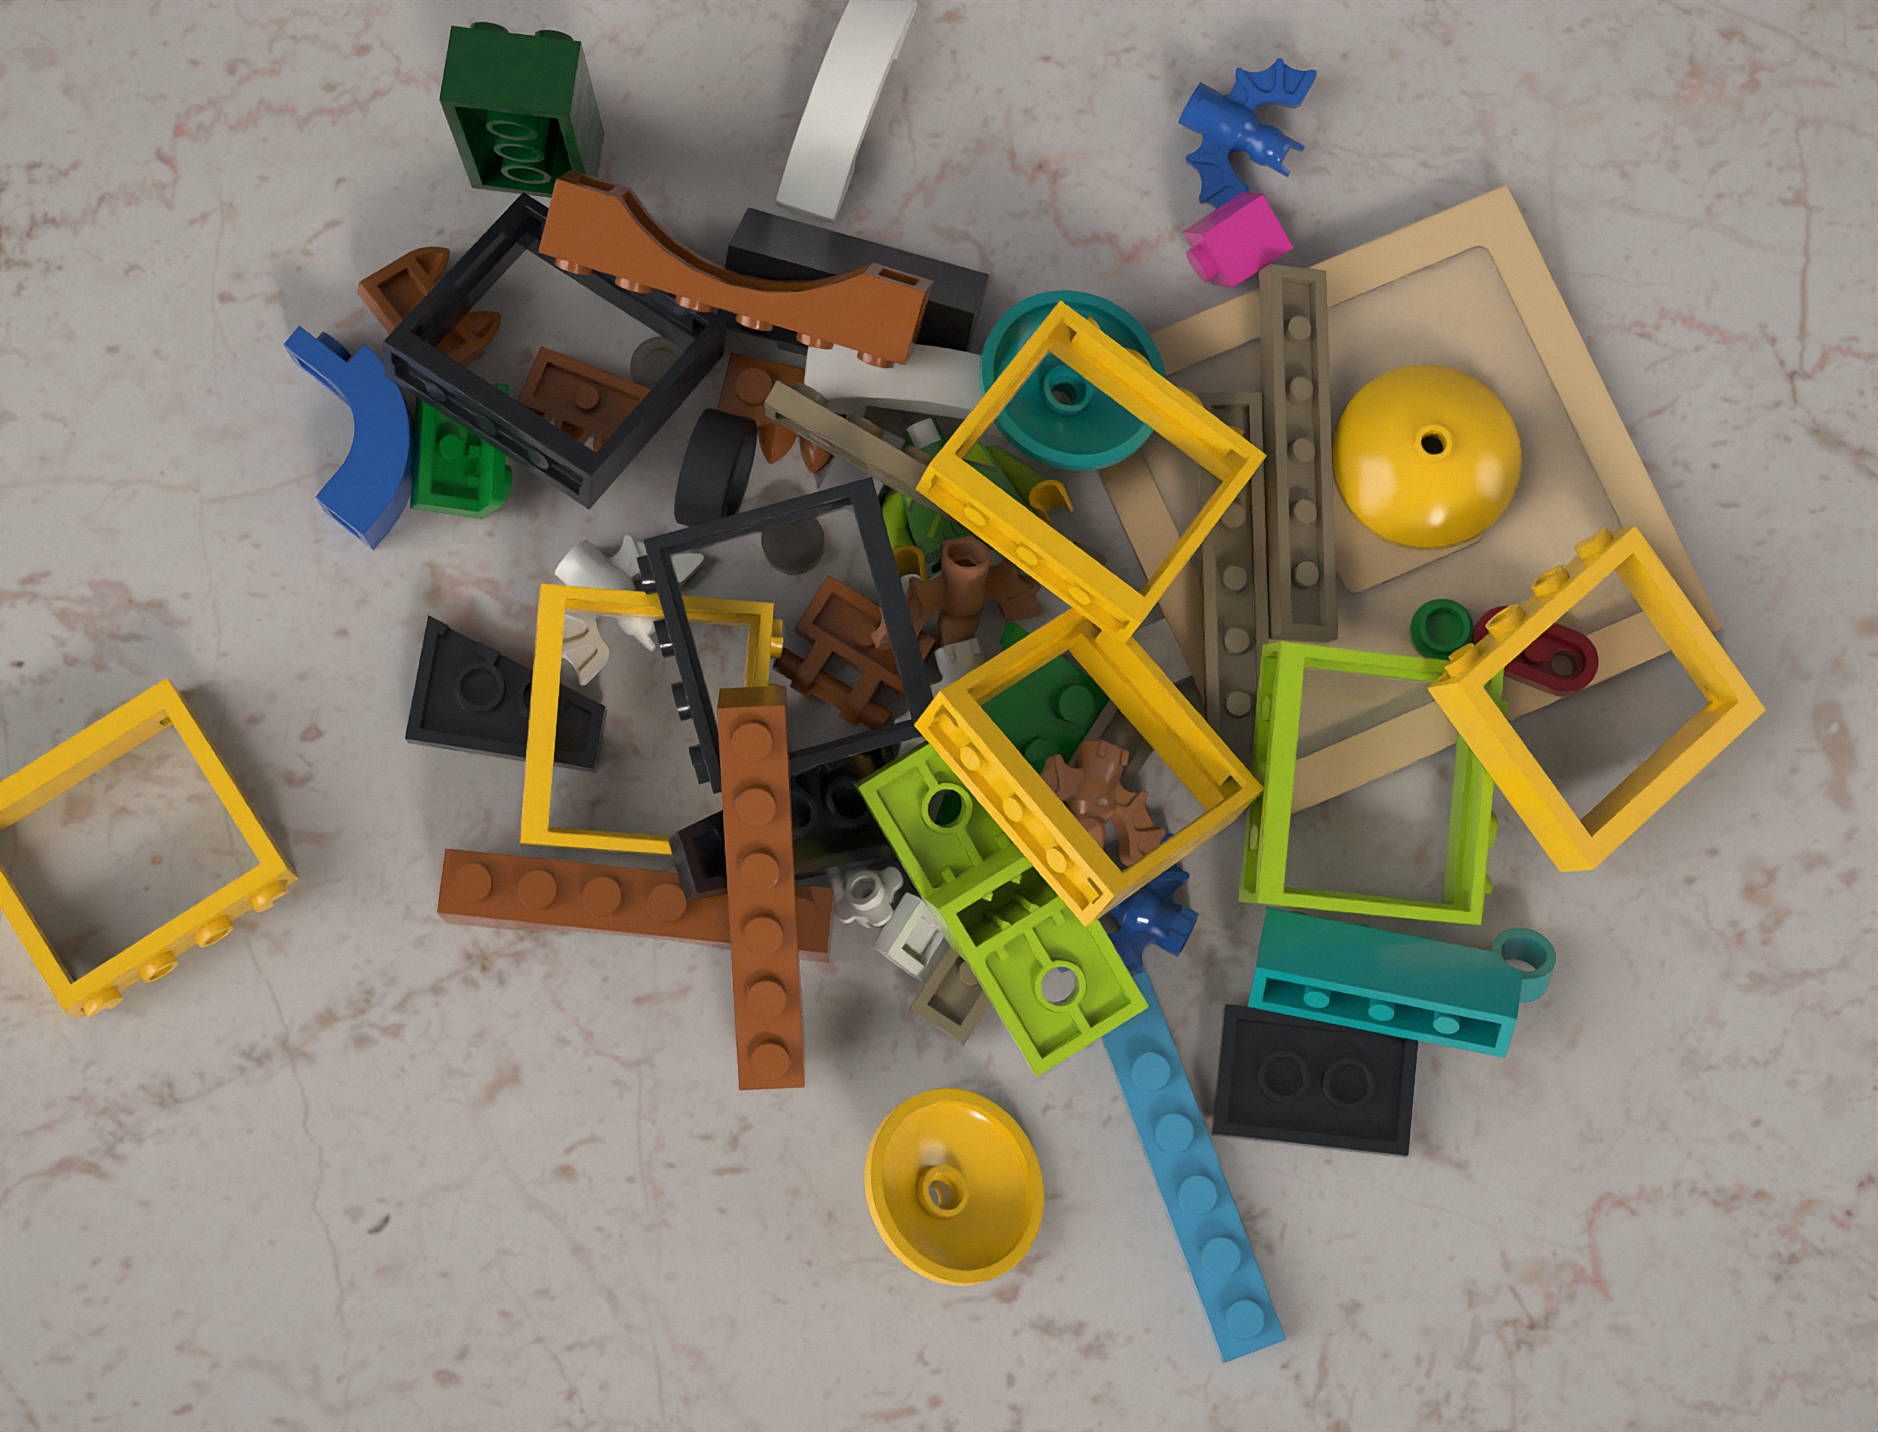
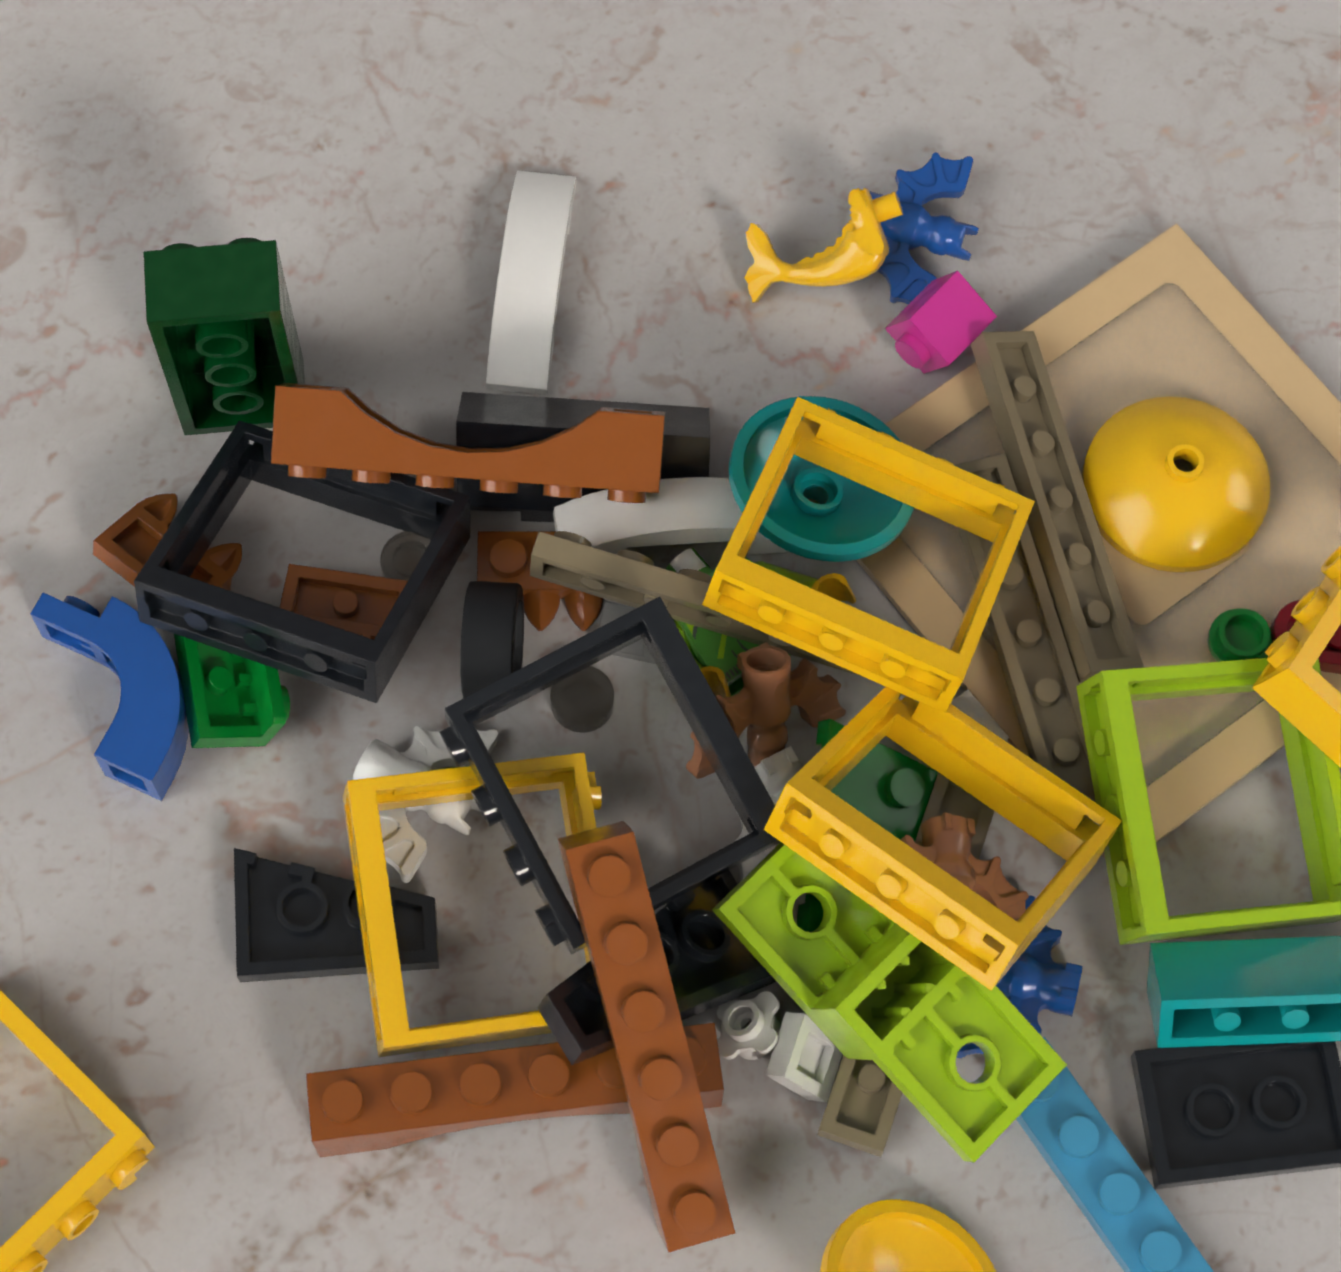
camera: 15 degrees left, 10 degrees down
dark orange plate [772,575,936,730] -> none
none -> yellow animal [744,188,903,303]

